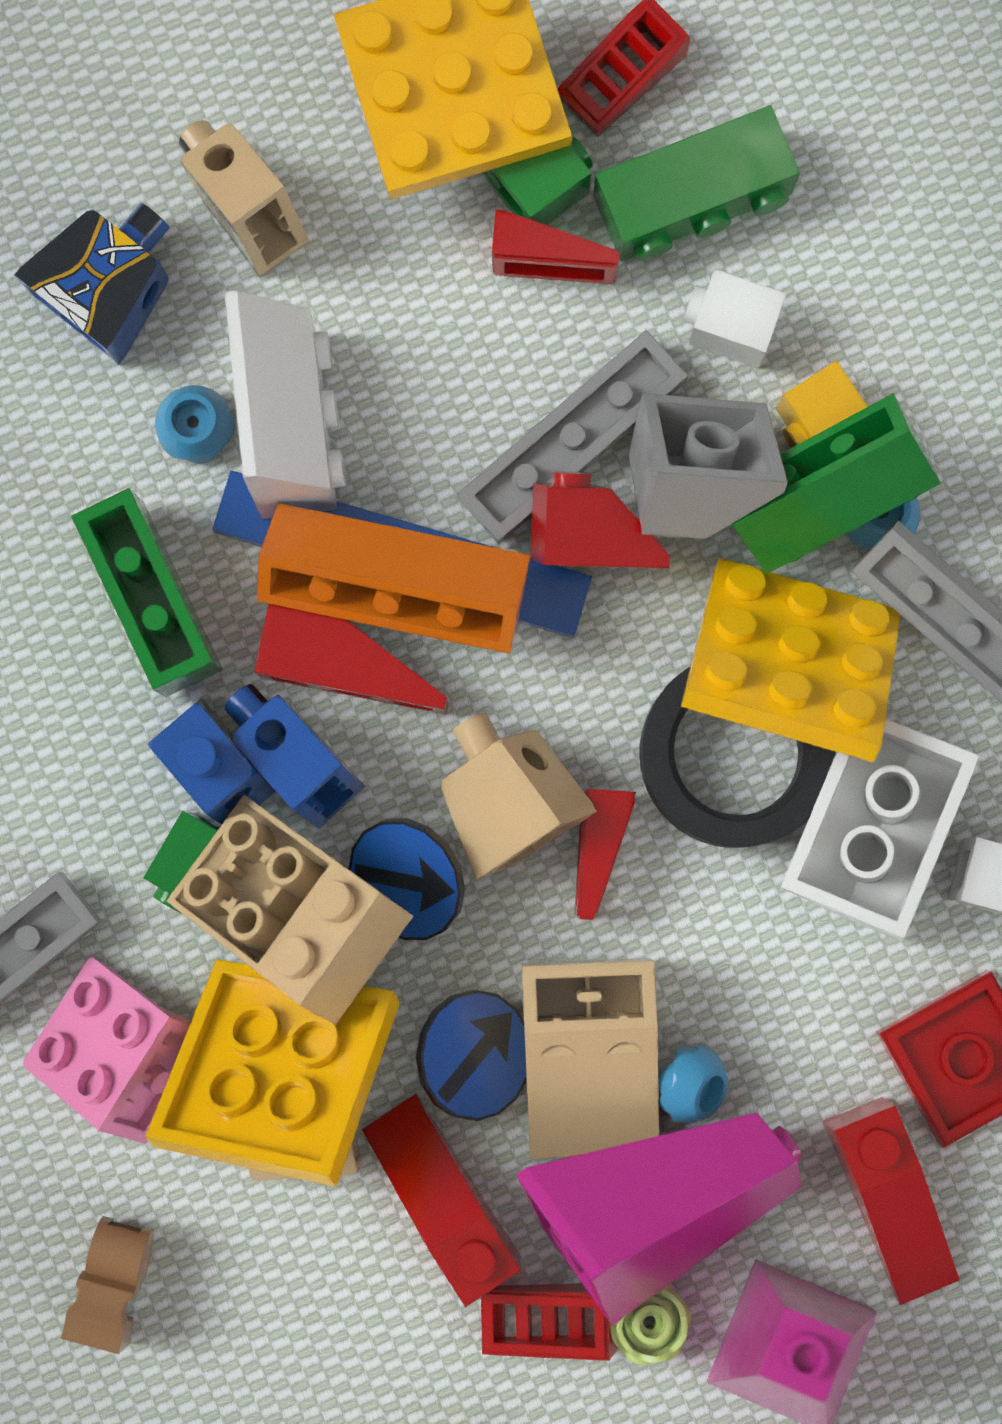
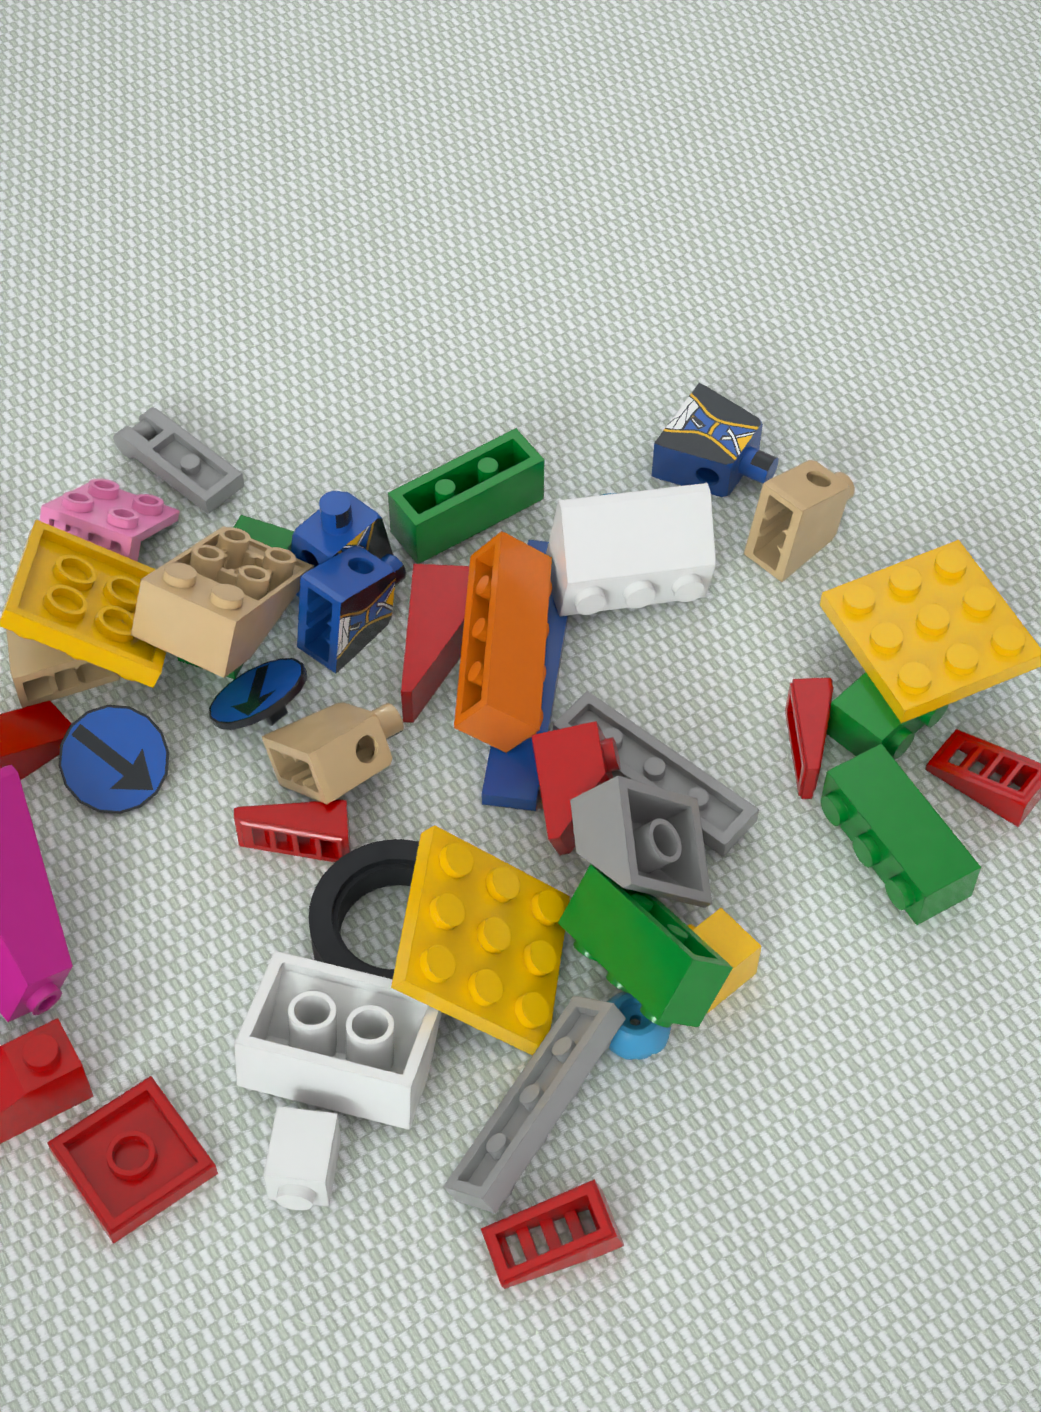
camera: 75 degrees right, 30 degrees down
tan slope [522,958,659,1159] -> none
dark azure plate [658,1043,728,1123] -> none
white brick [683,269,786,369] -> none

